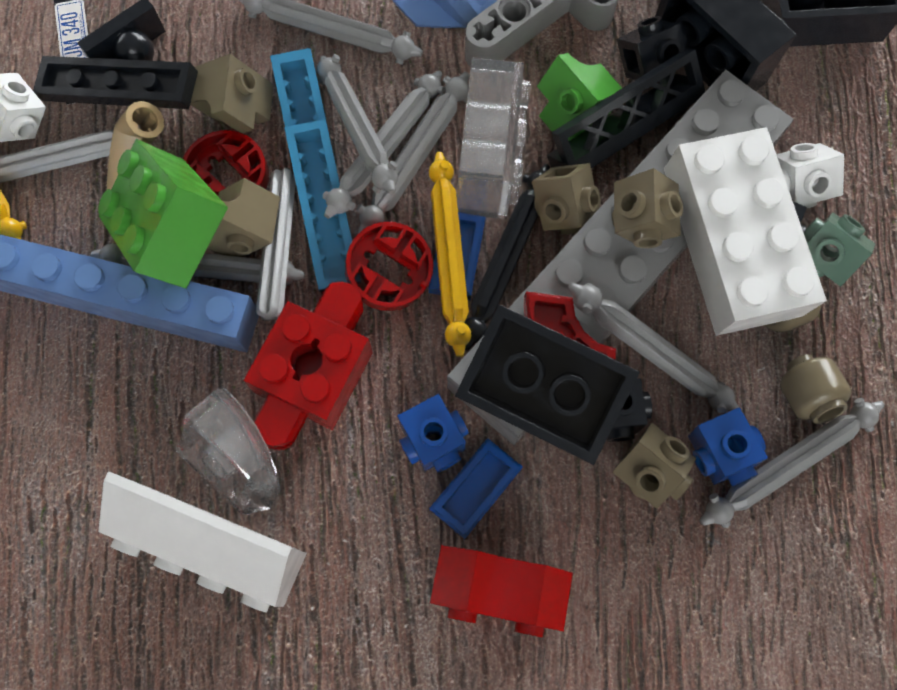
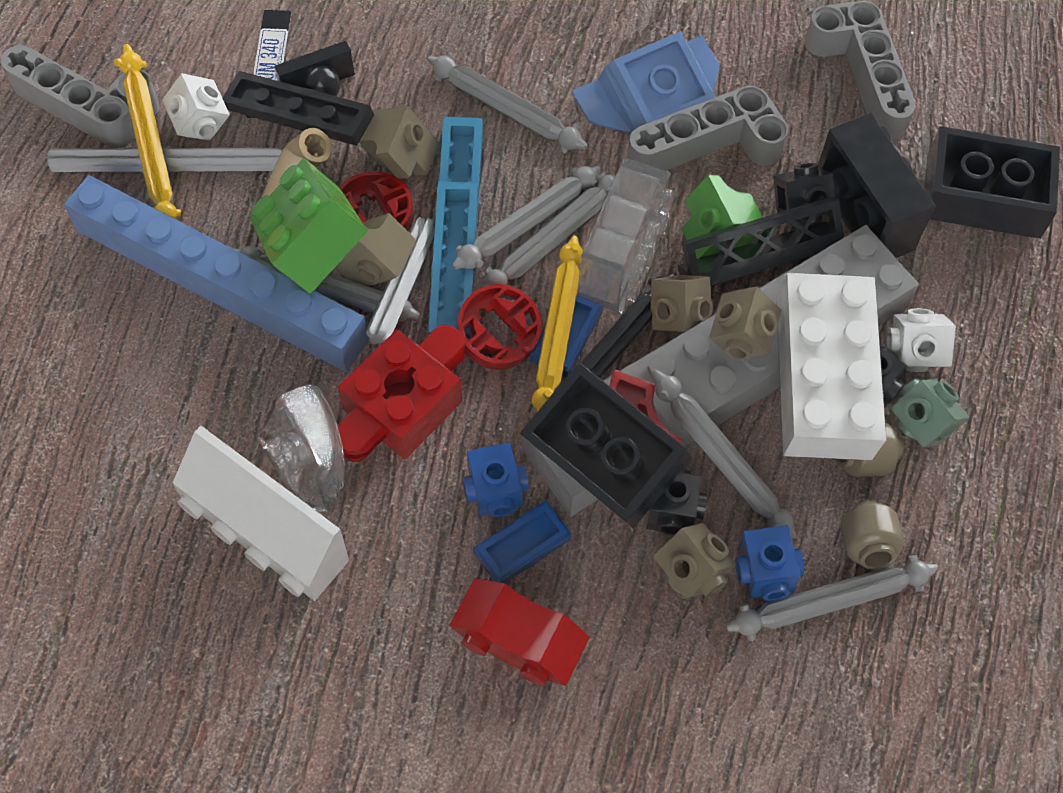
camera: 15 degrees right, 10 degrees down
light grey wheel [317,54,398,195] -> none

